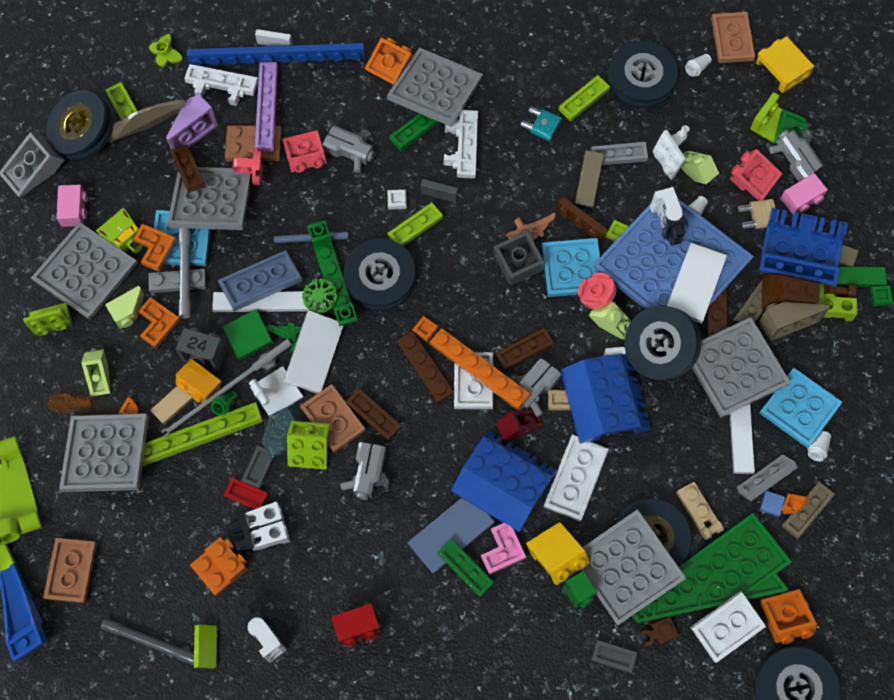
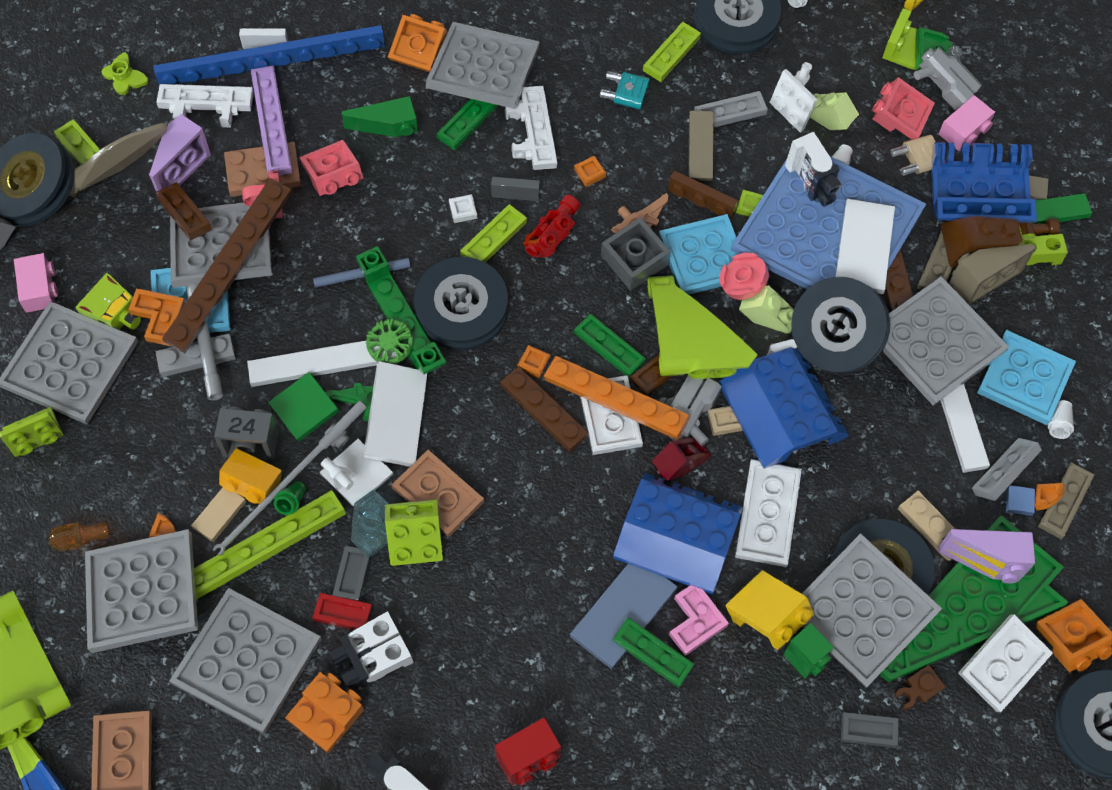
camera: 15 degrees left, 5 degrees down
yellowish green slope [81,349,111,396] -> none
yellowish green slope [105,286,145,329] -> none
orange plate [138,297,180,349] -> none
sand blue tile [218,250,302,312] -> none
light grey piece [323,125,375,173] -> none
light grey piece [340,442,390,500] -> none
reddish brown plate [346,388,402,442] -> none
green tile [869,285,893,306] -> none
none -> reddish brown plate [162,178,292,354]
none -> light grey plate [169,588,322,734]
none -> green slope [341,96,418,137]
none -> red brick [523,195,580,257]
none -> orange tile [574,156,606,187]
none -> green tile [574,314,646,378]
none -> lime panel [648,276,758,379]
none -> lavender slope [938,529,1035,583]

